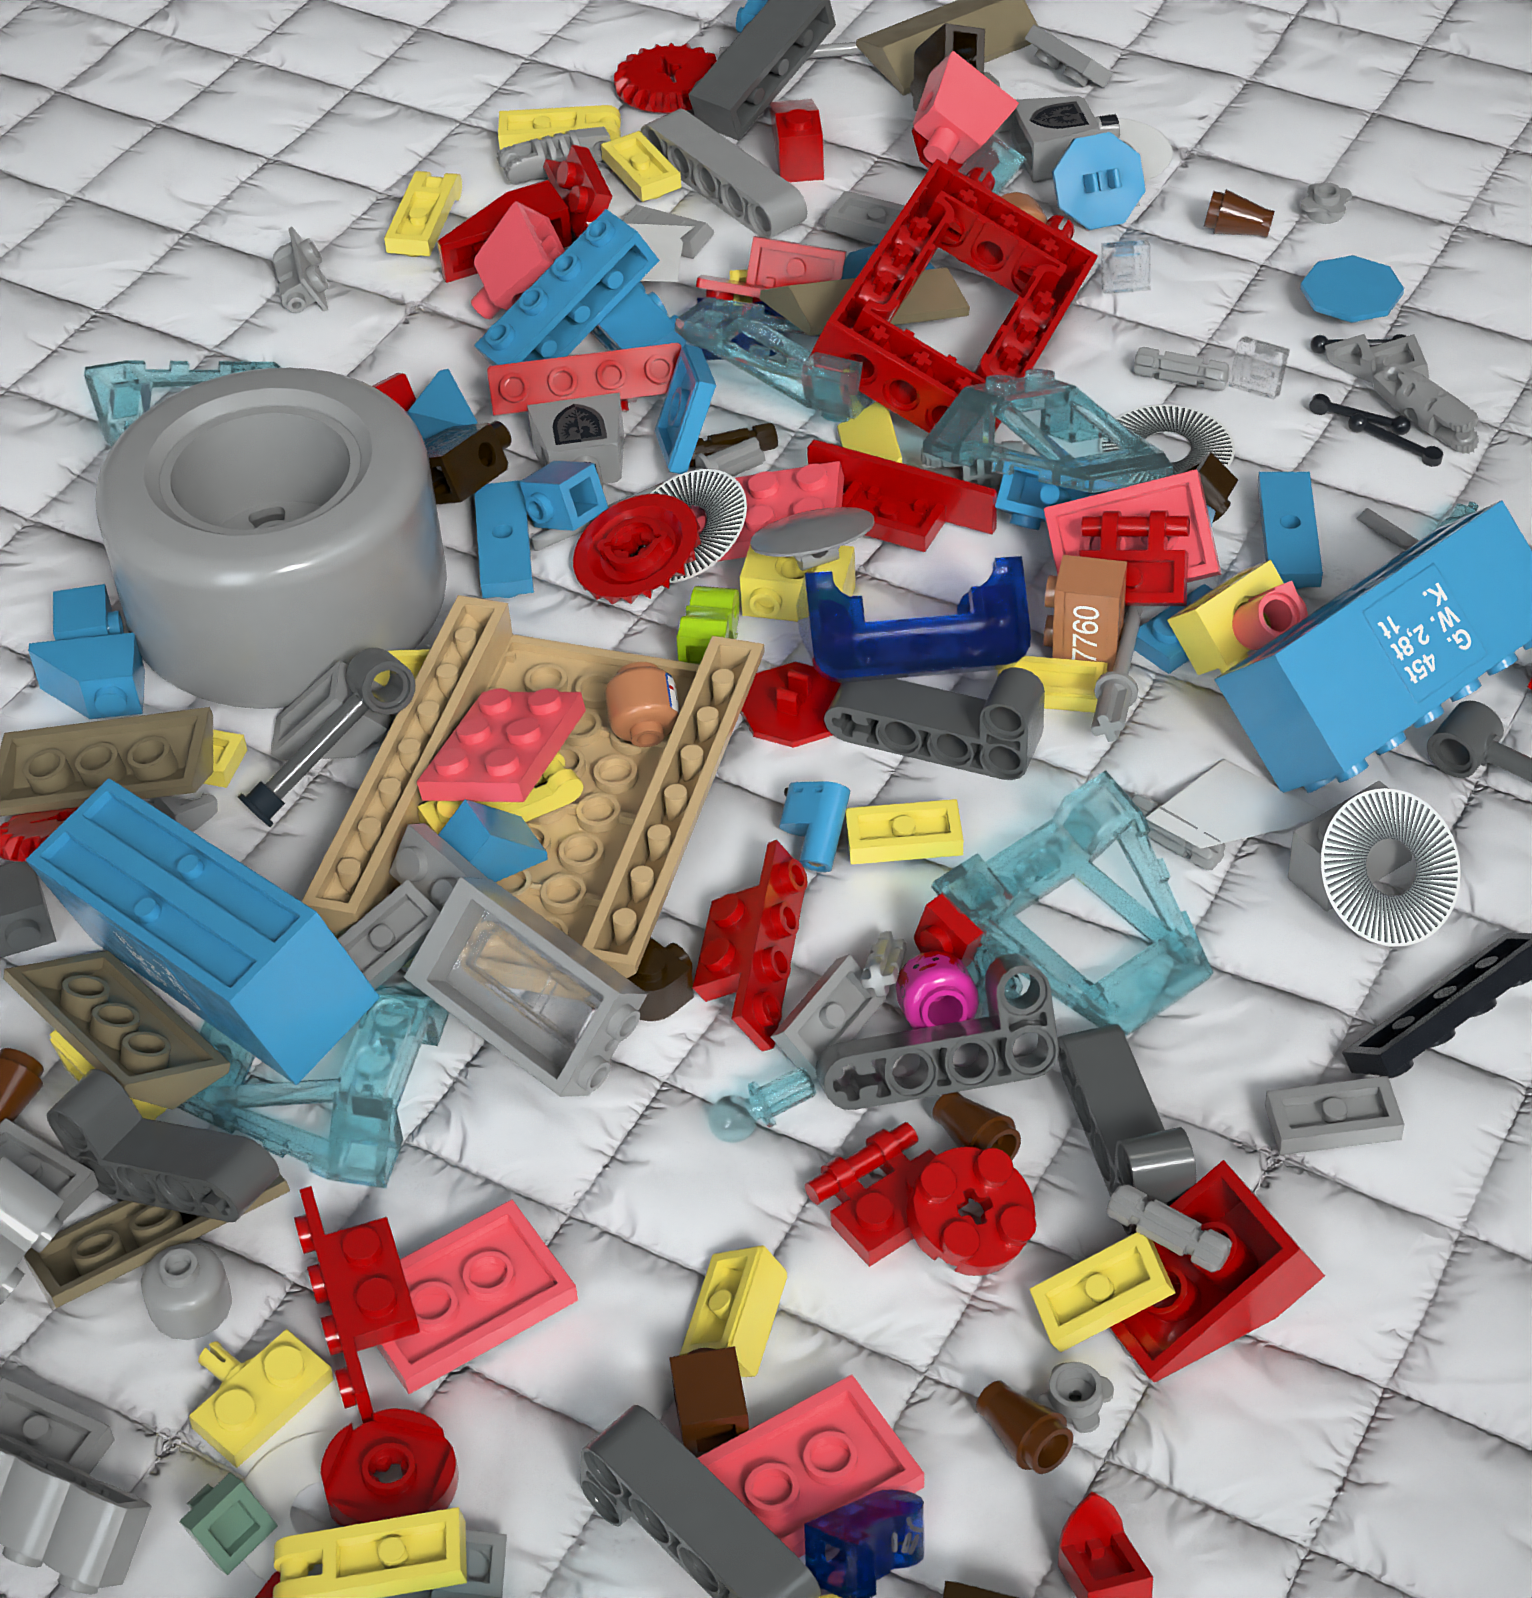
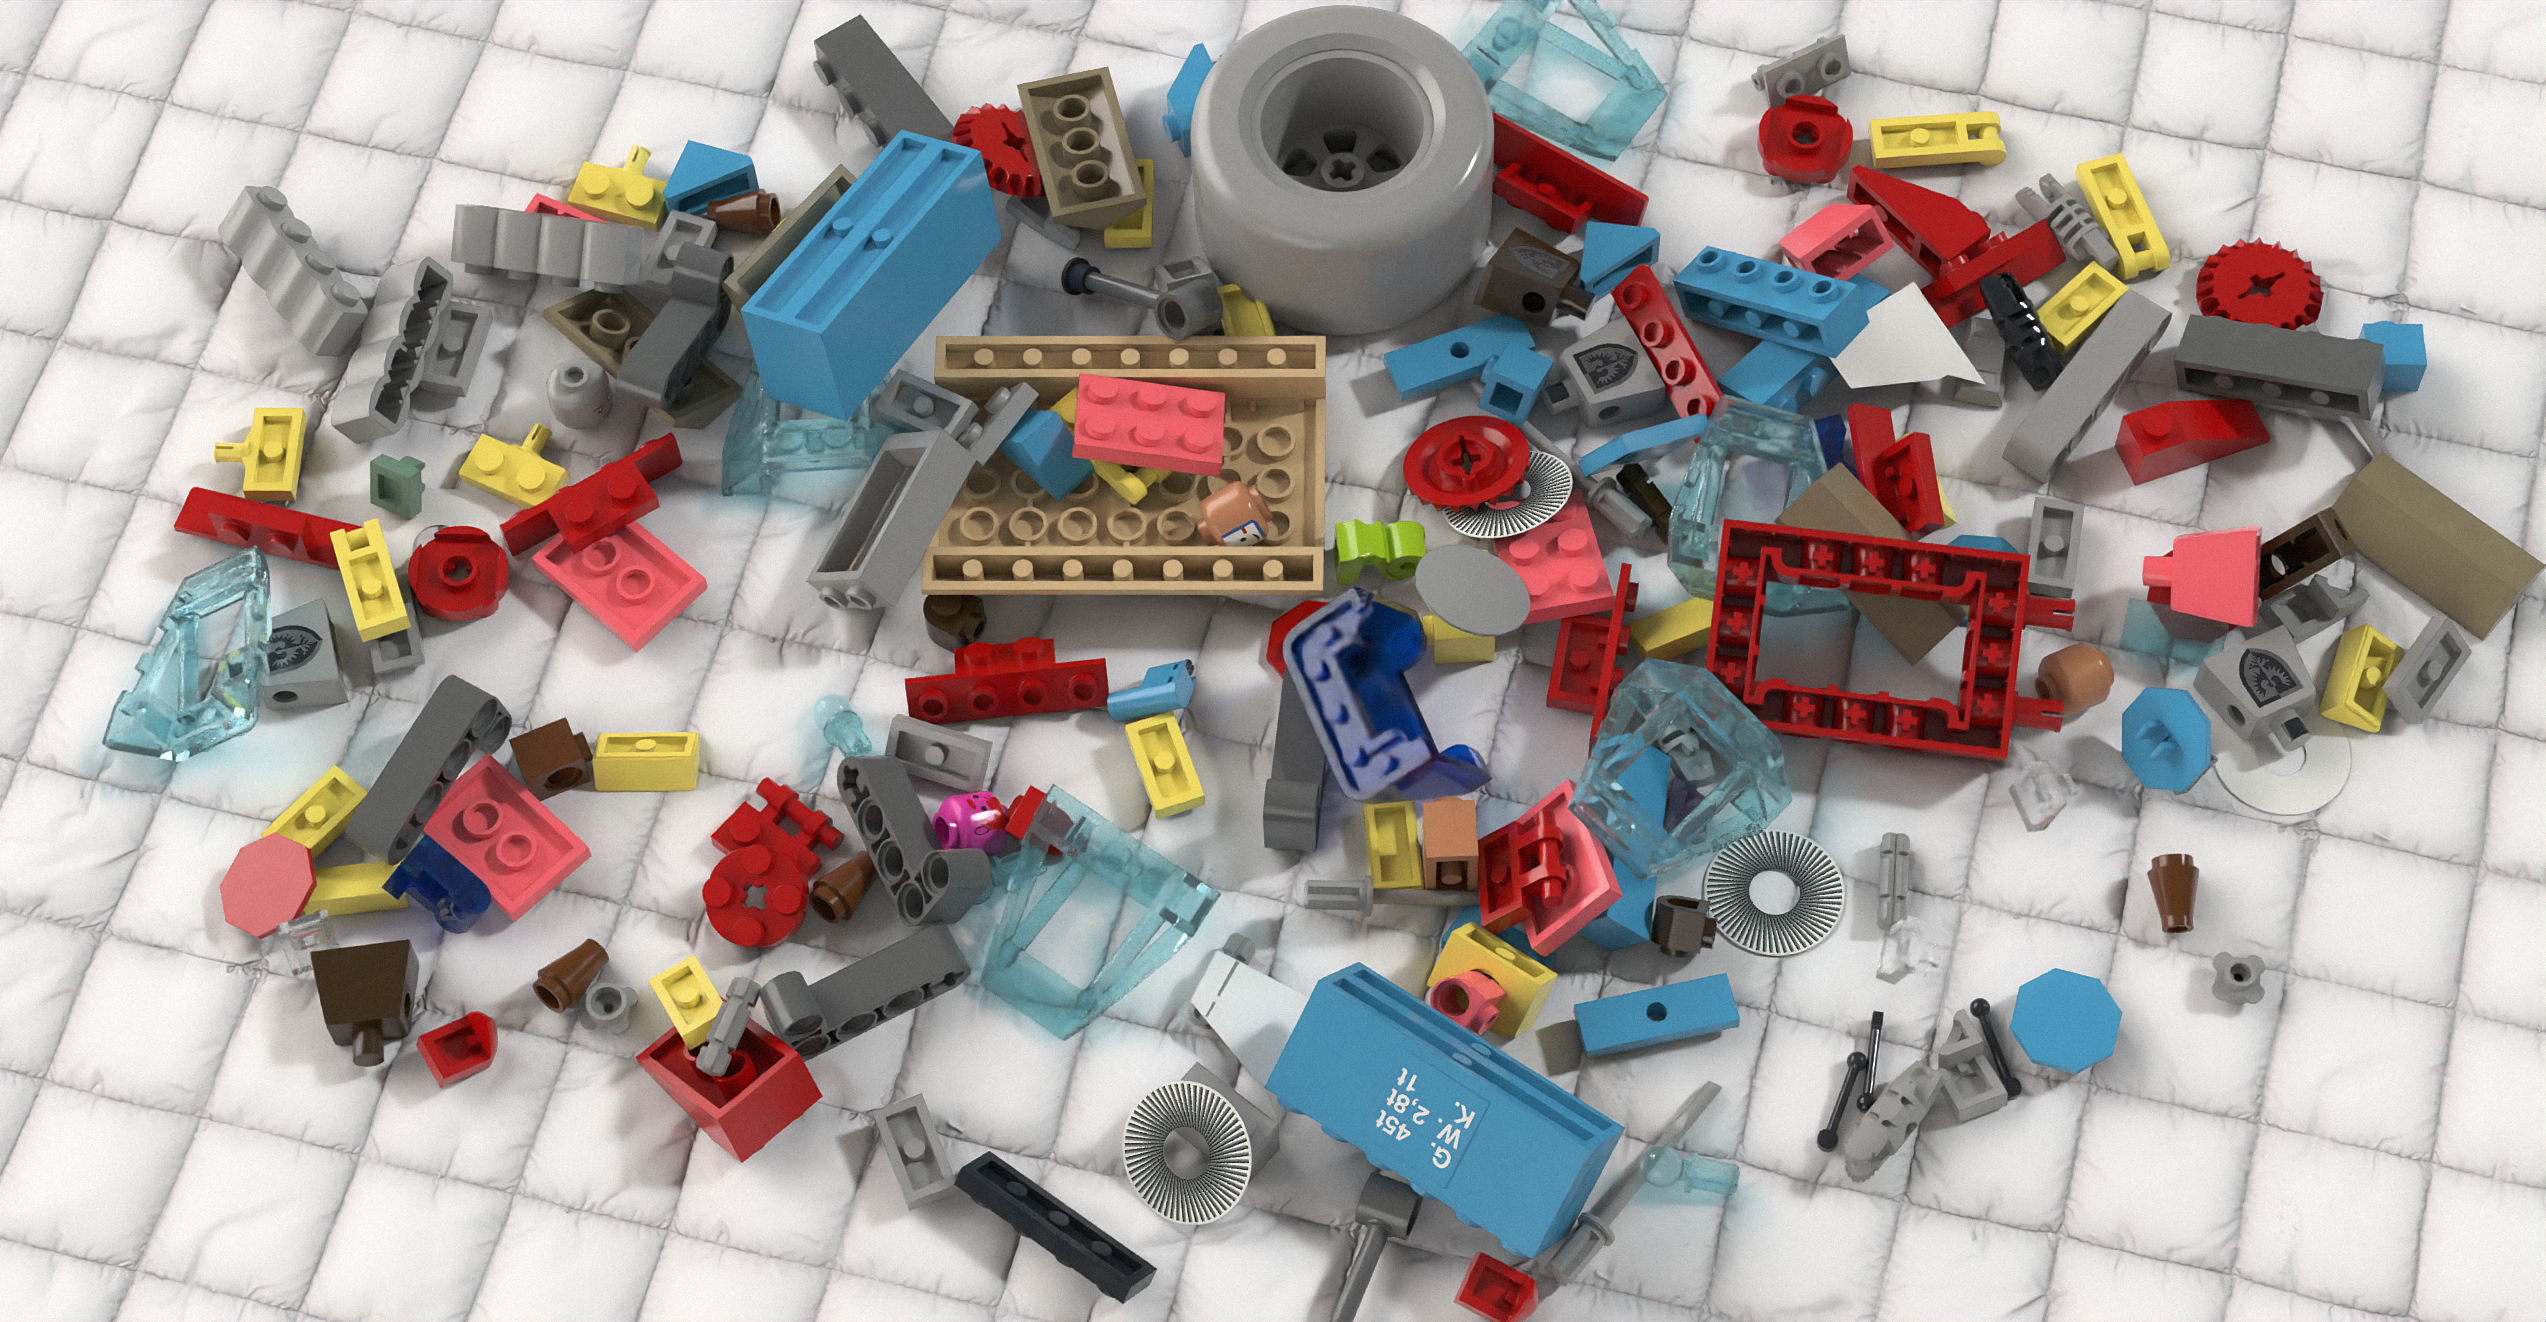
camera: 75 degrees right, 15 degrees up
light grey axle [861,931,907,997] -> none
none -> red plate [1757,95,1853,184]
none -> black hinge [1979,272,2063,392]
none -> light yellow slope [2318,623,2404,733]

